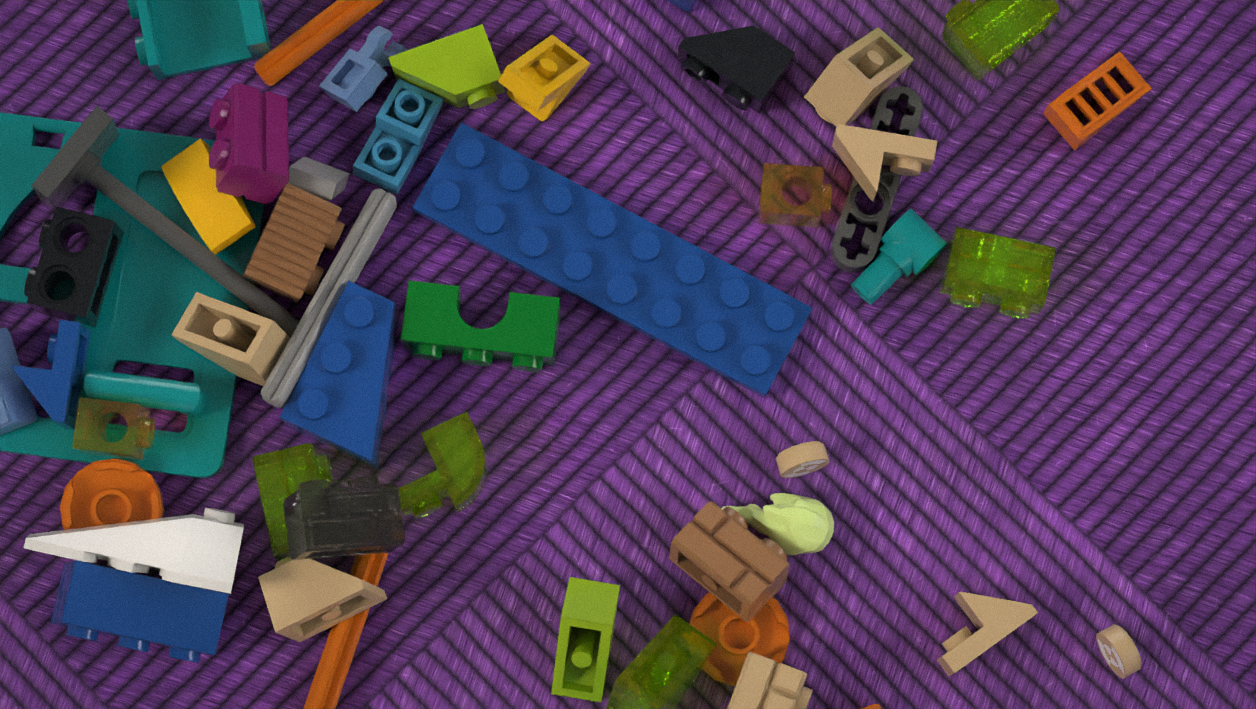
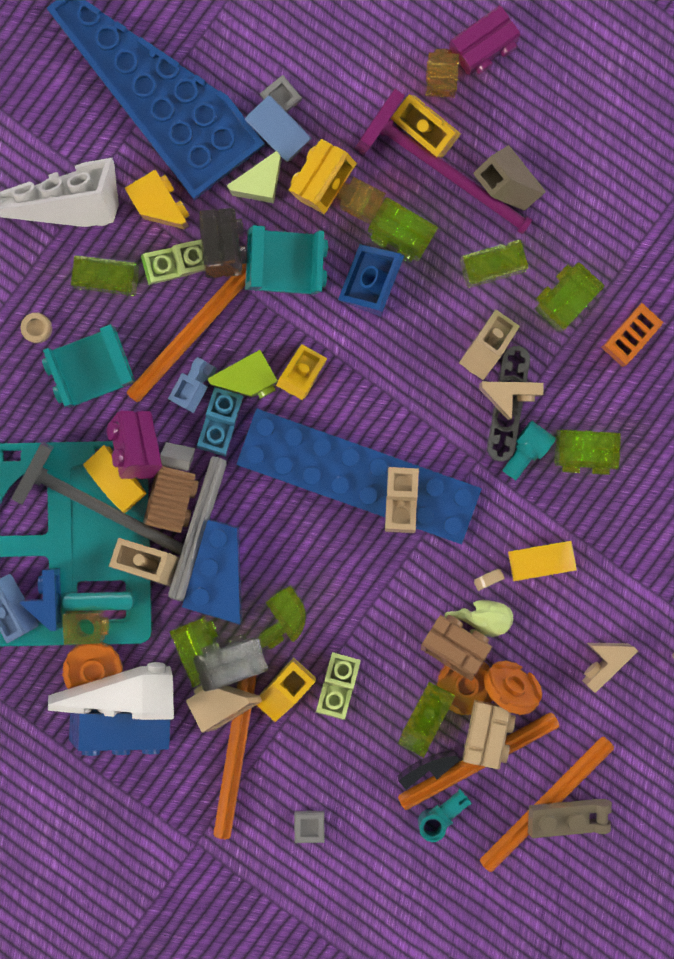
camera: 10 degrees left, 10 degrees up
black brick [24,206,124,327] -> none
green arch [401,280,561,372] -> none
lime slope [551,577,620,703] -> none
black slope [678,25,795,114] -> none
clear yellow brick [758,163,832,228] -> none
none -> yellow slope [257,657,316,722]
none -> yellowish green slope [316,652,361,720]
none -> tan slope [385,467,419,533]
none -> orange tile [484,661,543,715]
none -> yellow slope [508,541,577,581]

